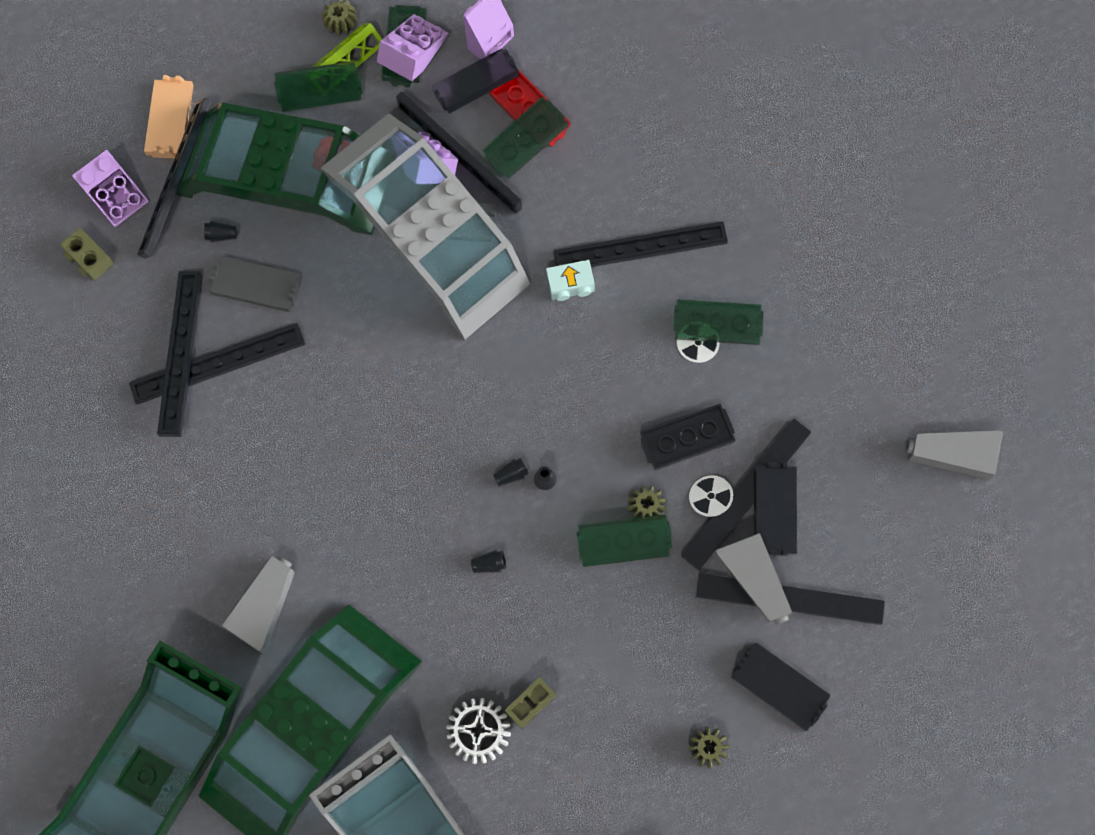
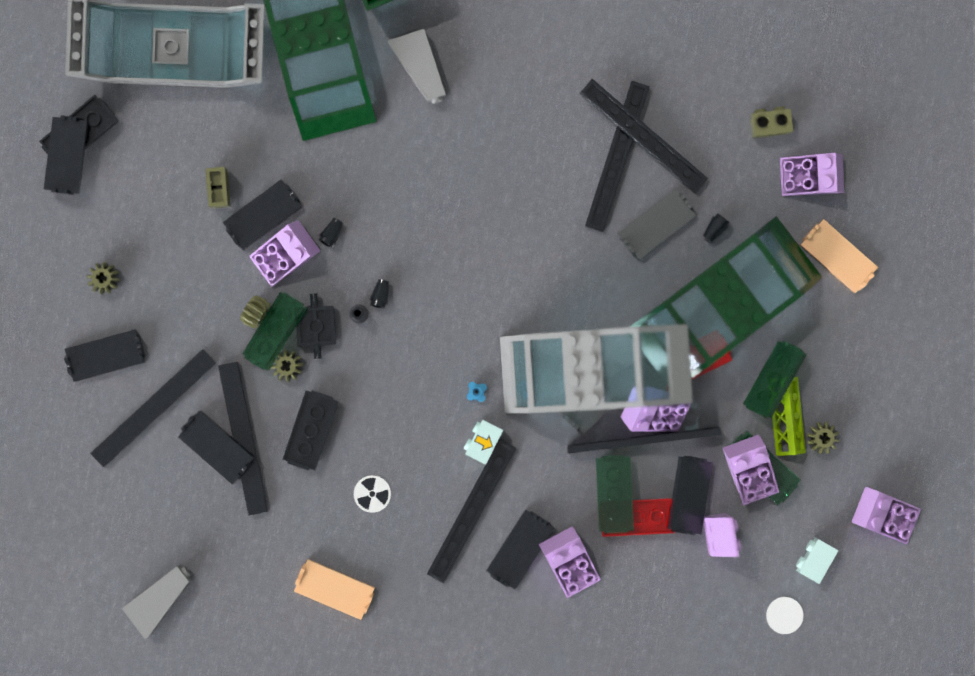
camera: 125 degrees right, 15 degrees up
black tile [137,98,211,258] -> none
white gear [446,698,511,764] -> none
clear green brick [673,299,763,345] -> none
white sticker [689,475,733,517] -> none
light grey slope [716,533,792,625] -> none
none -> black brick [223,180,302,250]
none -> olive gear [240,295,270,329]
none -> lavender slope [249,220,321,287]
none -> light nougat brick [294,559,375,620]
none -> black plate [295,293,336,359]
none -> dark azure plate [467,382,487,402]
none -> black brick [486,509,555,589]
none -> lavender slope [539,526,601,598]

